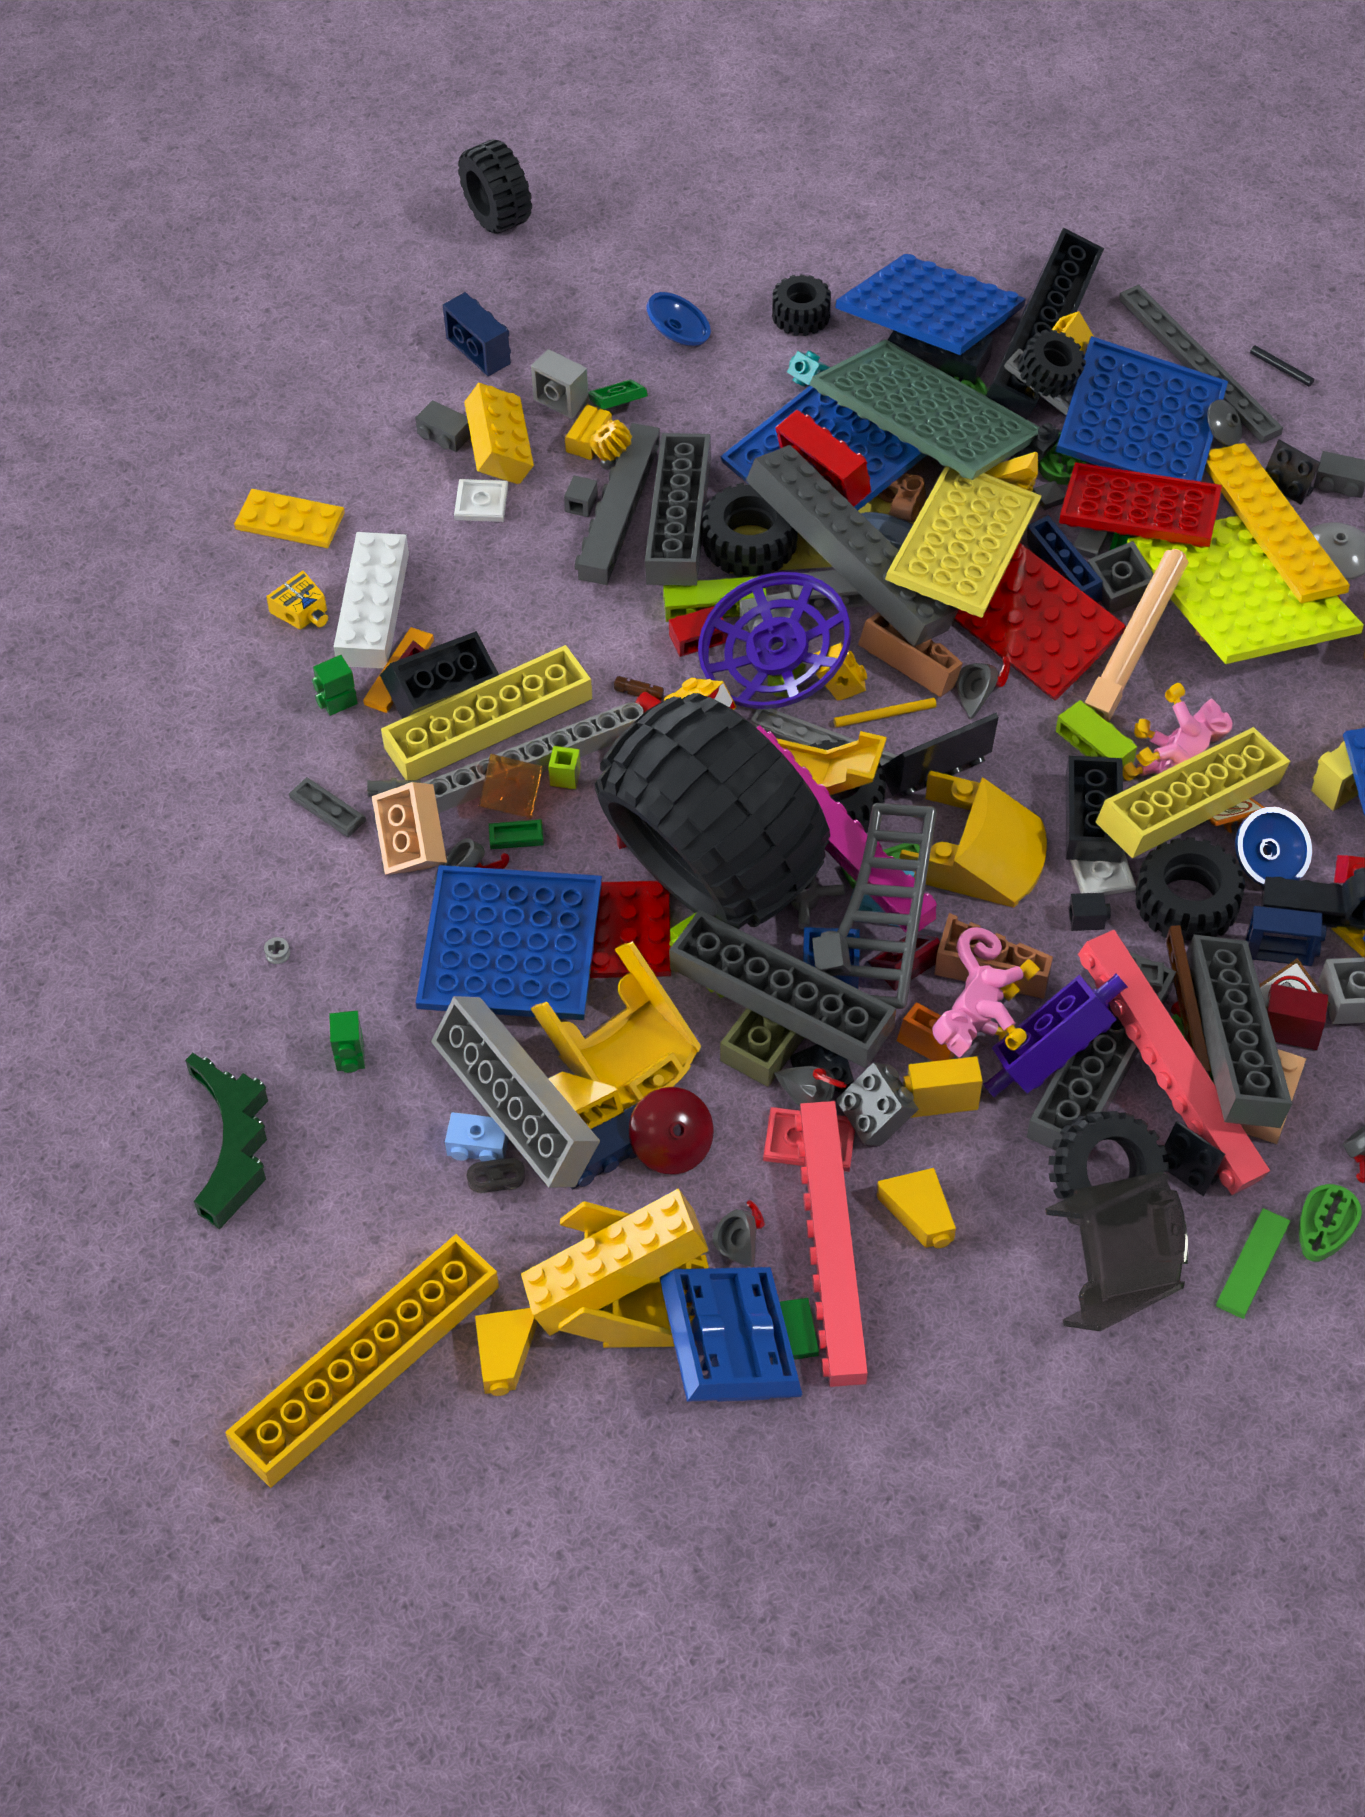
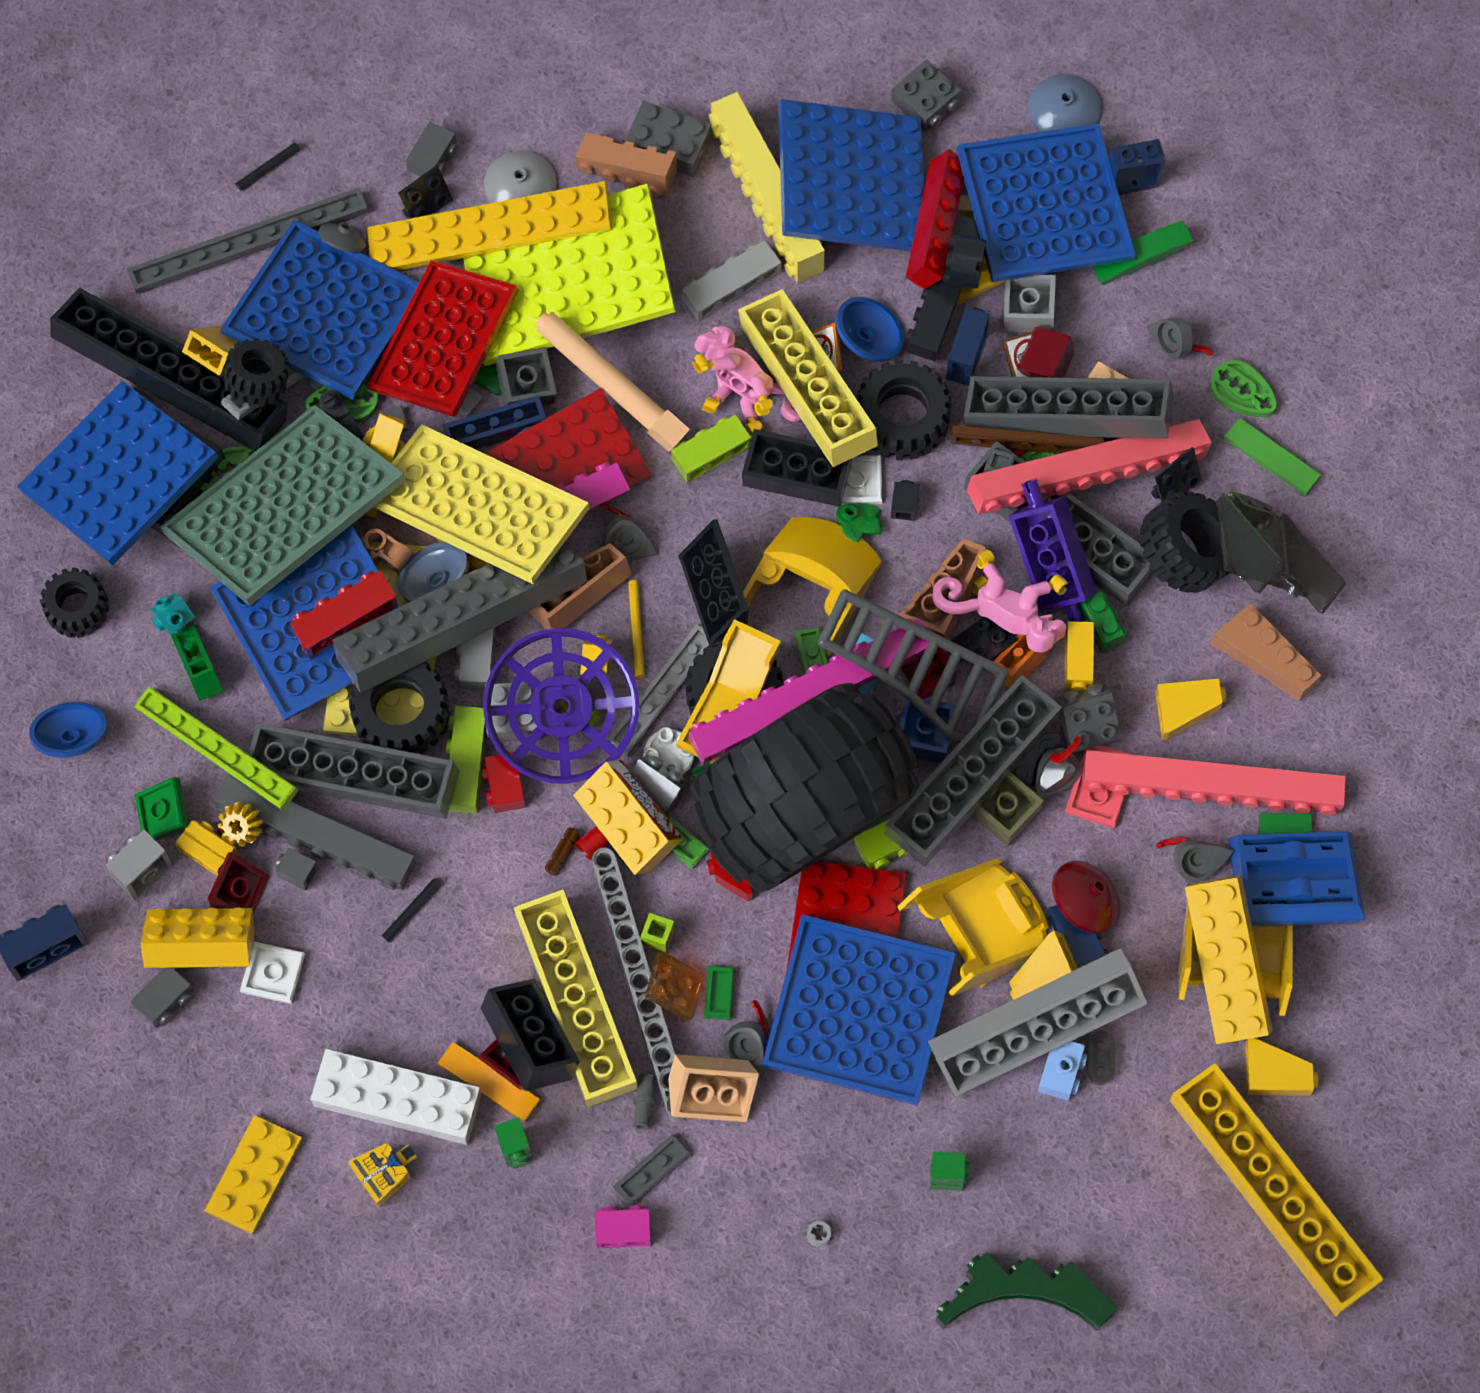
camera: 80 degrees left, 15 degrees up
dark grey brick [812,931,851,976] -> none
none -> lime tile [134,686,299,811]
none -> green slope [171,625,223,701]
none -> dark red slope [207,852,270,913]
none -> black bar [381,878,441,943]
none -> dark pink brick [555,461,630,511]
none -> dark pink brick [595,1205,651,1248]
none -> light grey brick [682,240,781,322]
none -> green plate [836,503,882,542]
none -> black hinge [951,617,1018,666]
none -> green brick [1080,591,1127,653]
none -> nougat wedge [1210,603,1322,701]

